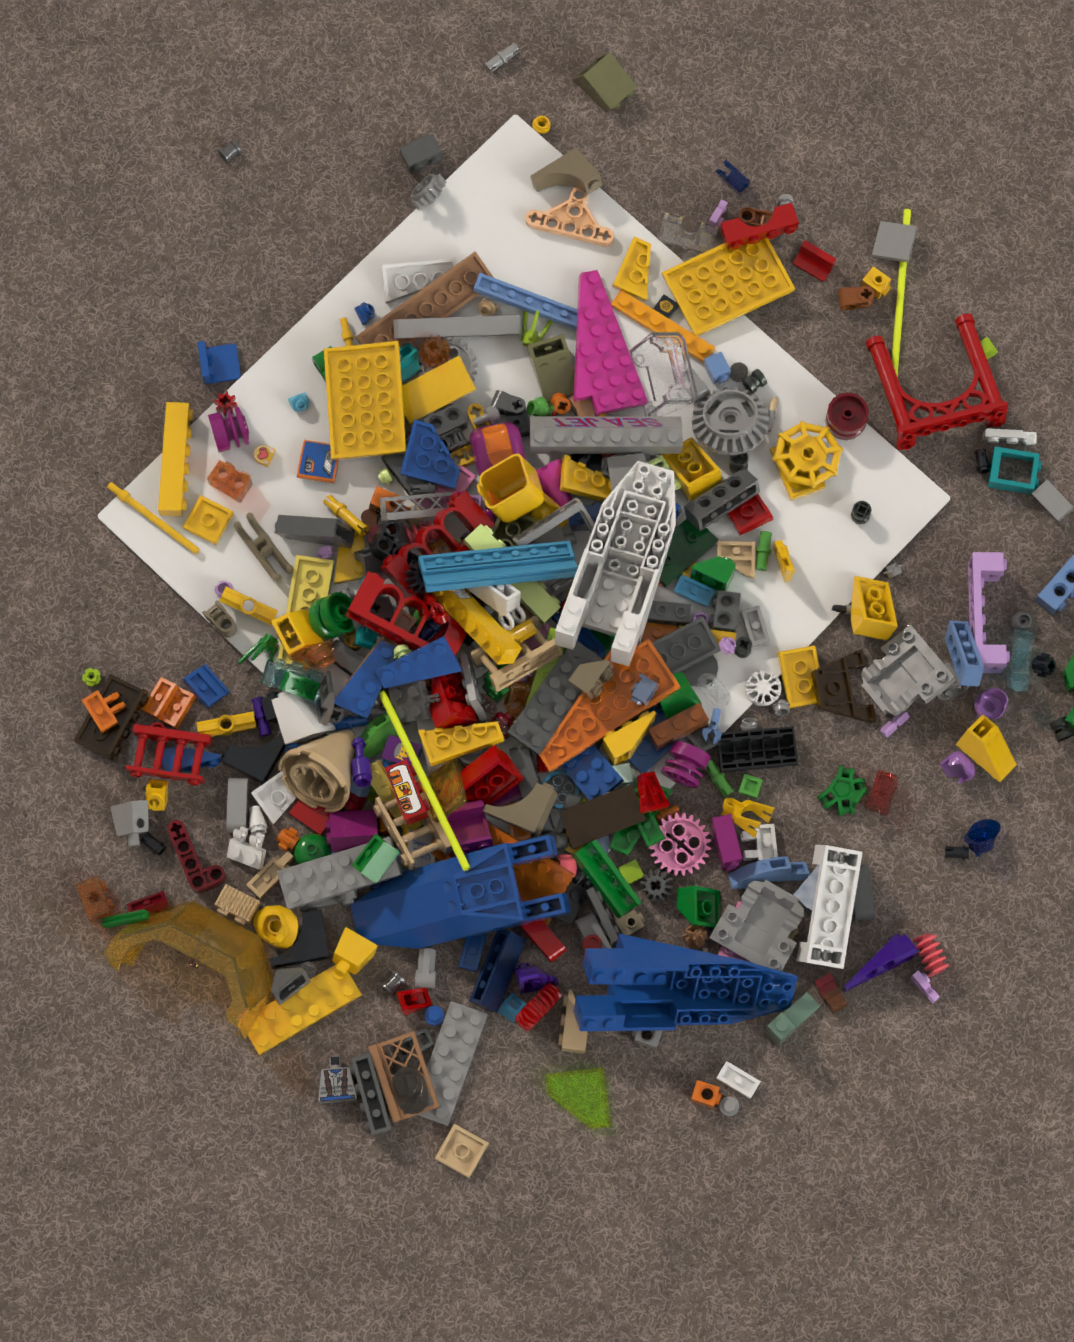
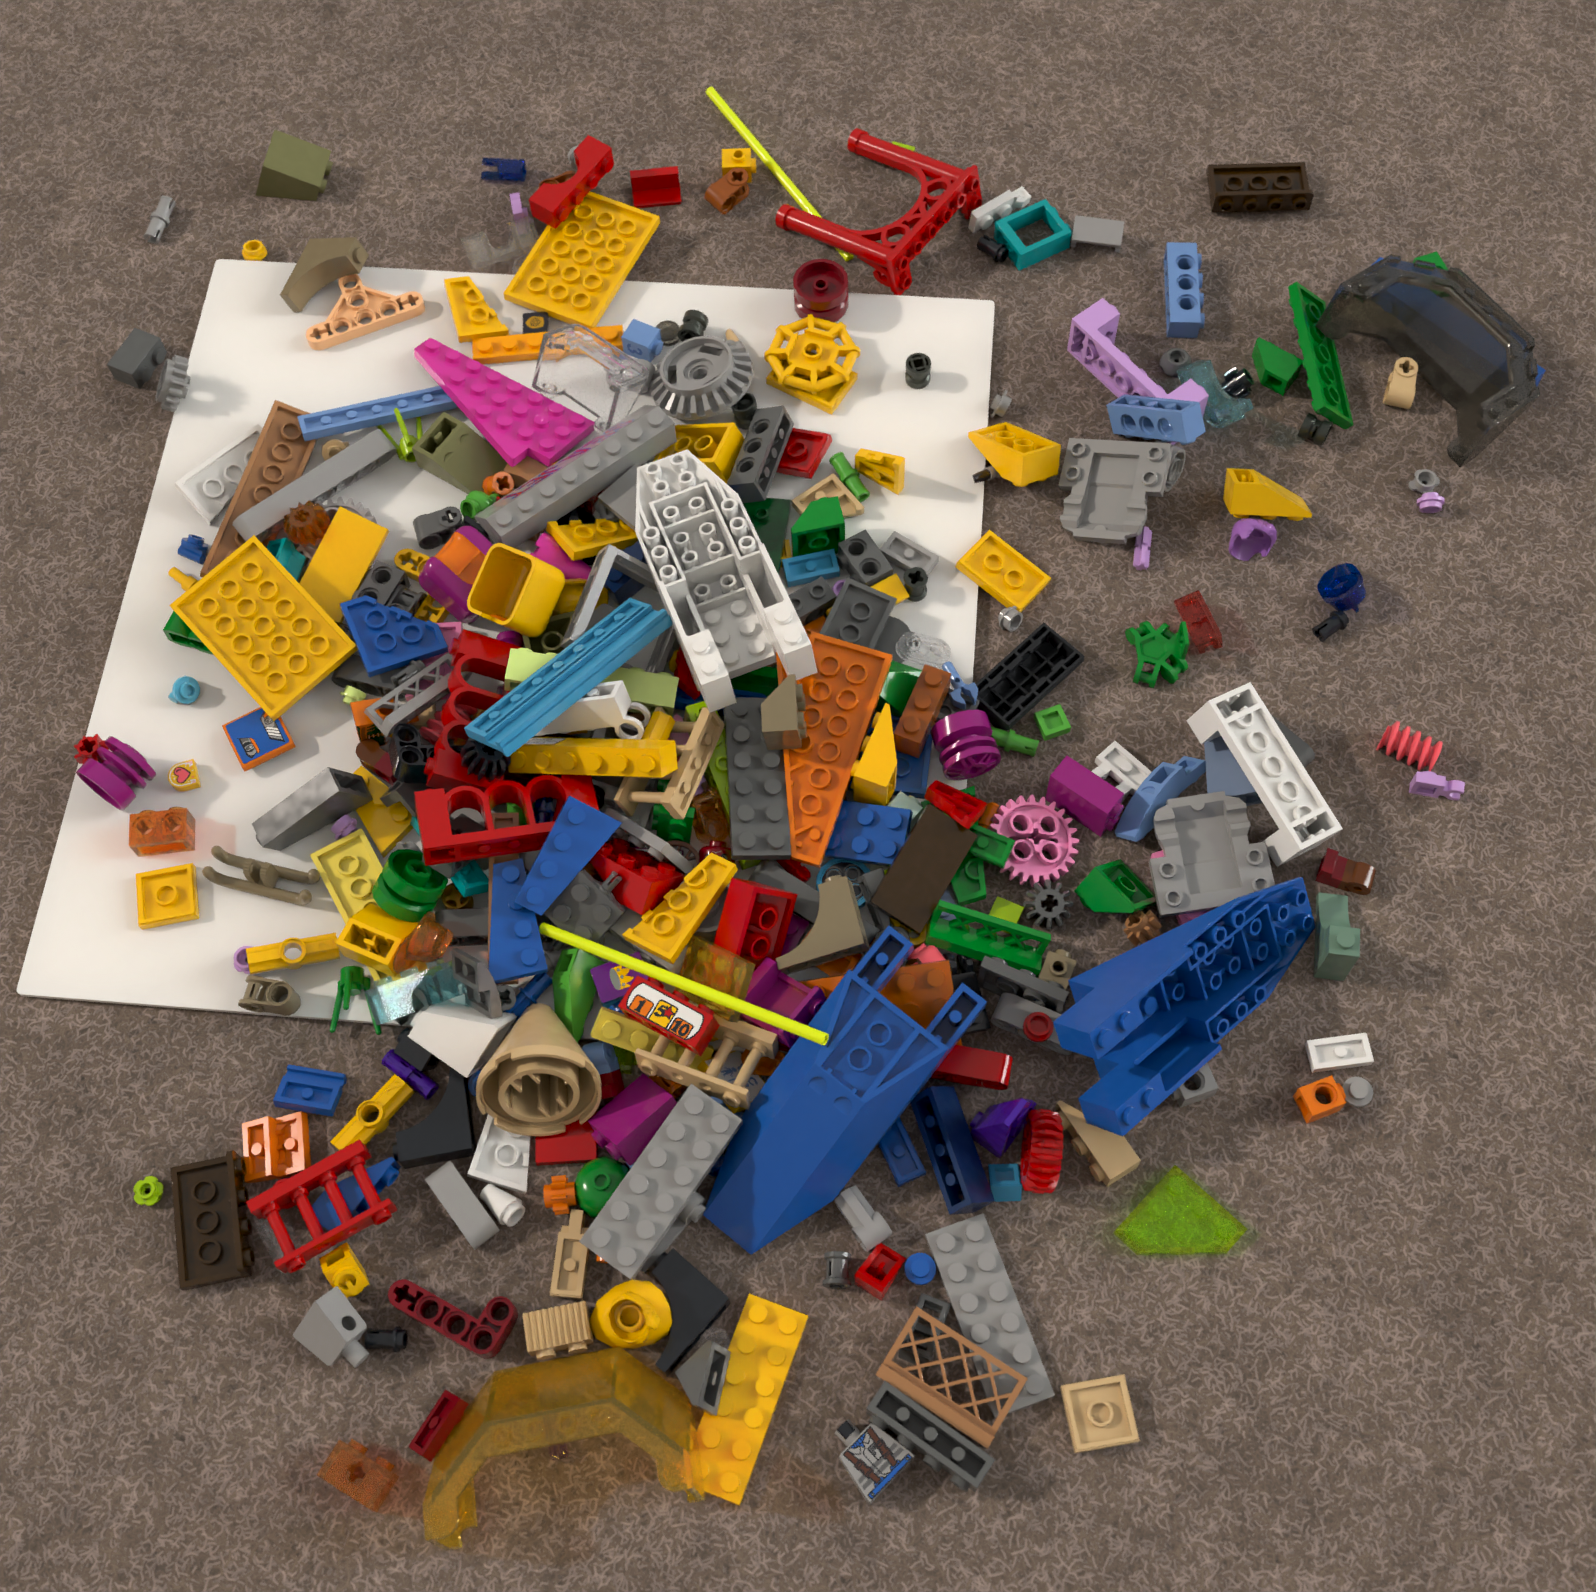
camera: 35 degrees left, 10 degrees down
orange hinge [82,690,126,733] -> none
green axle [101,909,149,929] -> none
yellow bar [107,482,200,555] -> none
yellow brick [158,402,193,516] -> none
blue bracket [197,341,241,385] -> none
white plate [227,826,266,870] -> none
green plate [279,671,320,701] -> none
yellow pin [323,495,369,536] -> none
yellow torso [332,927,378,977] -> none
dark purple piece [351,738,373,787] -> none
panel [352,833,399,883] -> none
clear smoke piece [392,1066,428,1114] -> none
yellowish green plate [394,644,412,660] -> none
red piece [423,592,448,625] -> none
light grey plate [473,405,500,426] -> none
sand blue brick [630,673,659,706] -> none
lavender plate [719,637,736,655] -> none
yellow piece [721,798,775,838] -> none
light grey plate [740,718,760,731] -> none
white wheel [745,670,781,706] -> none
dark brown wing [811,649,877,723] -> none
dark purple wedge [843,934,918,992] -> none
light grey tile [872,221,917,263] -> none
medium lavender hair [974,688,1008,719] -> none

